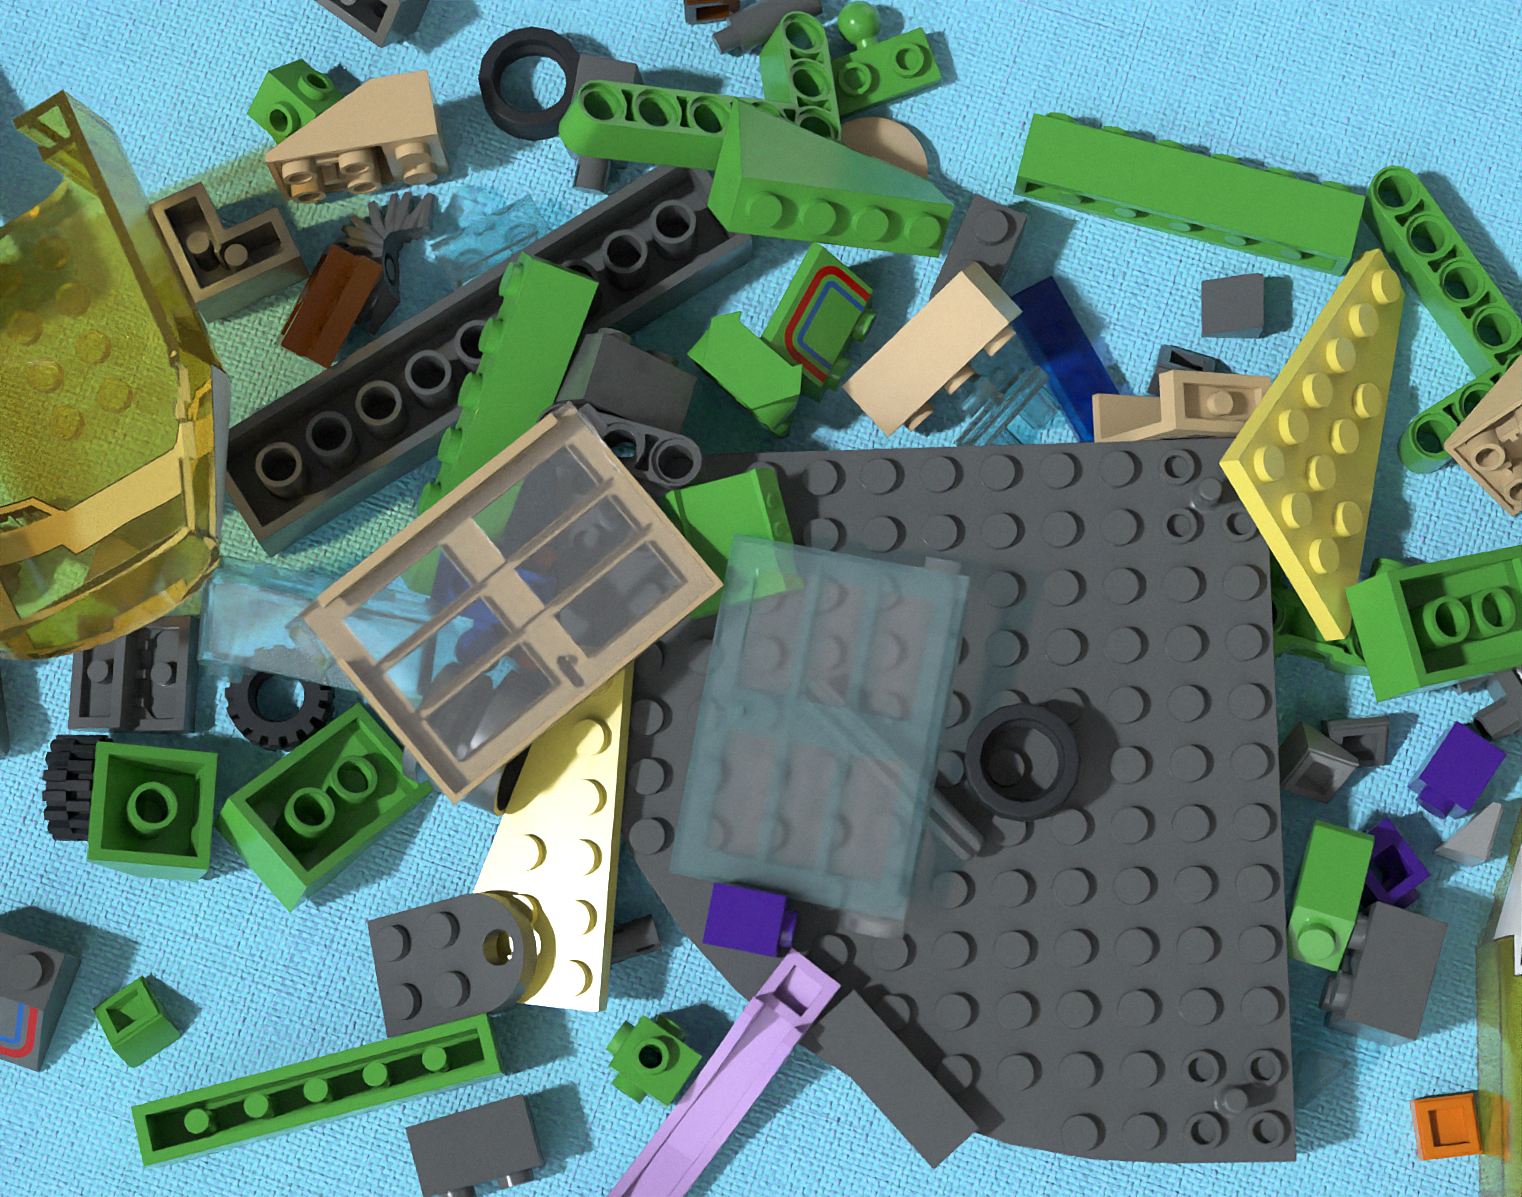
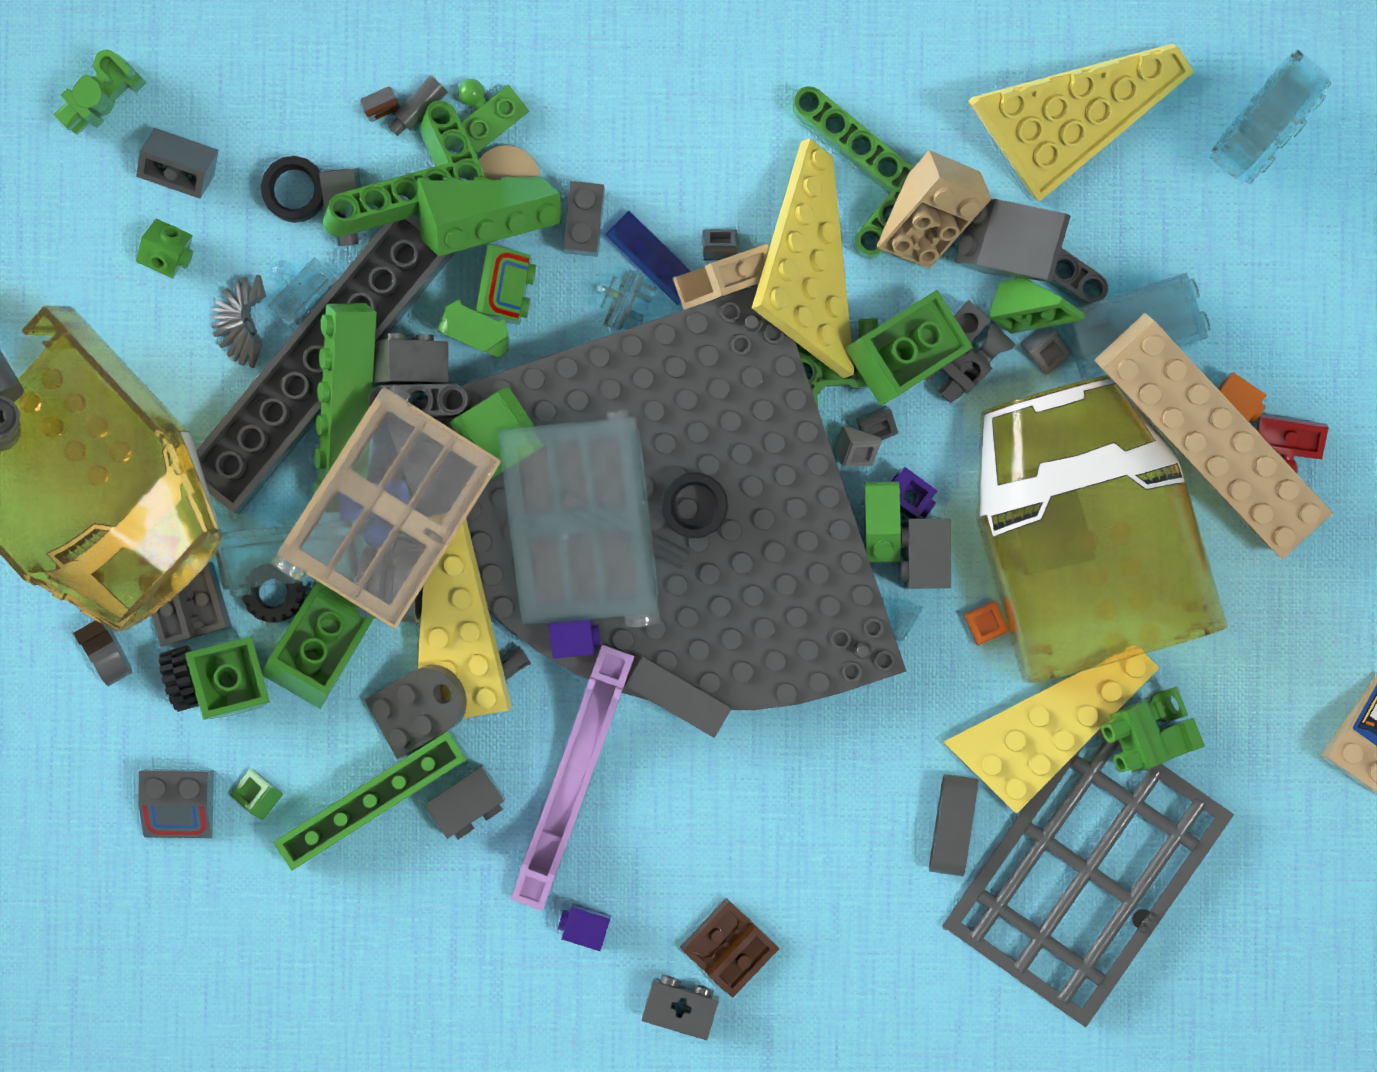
camera: 20 degrees left, 10 degrees up
flat silver brick [149,181,310,324] -> none
tan slope [265,69,450,204] -> none
reddish brown slope [274,244,384,369] -> none
bright green brick [605,1014,703,1109] -> none
tan brick [841,261,1023,437] -> none
bright green brick [1013,112,1366,277] -> none
dark grey slope [1201,273,1264,339] -> none
dark purple brick [1407,721,1507,820] -> none
light grey slope [1432,802,1503,867] -> none

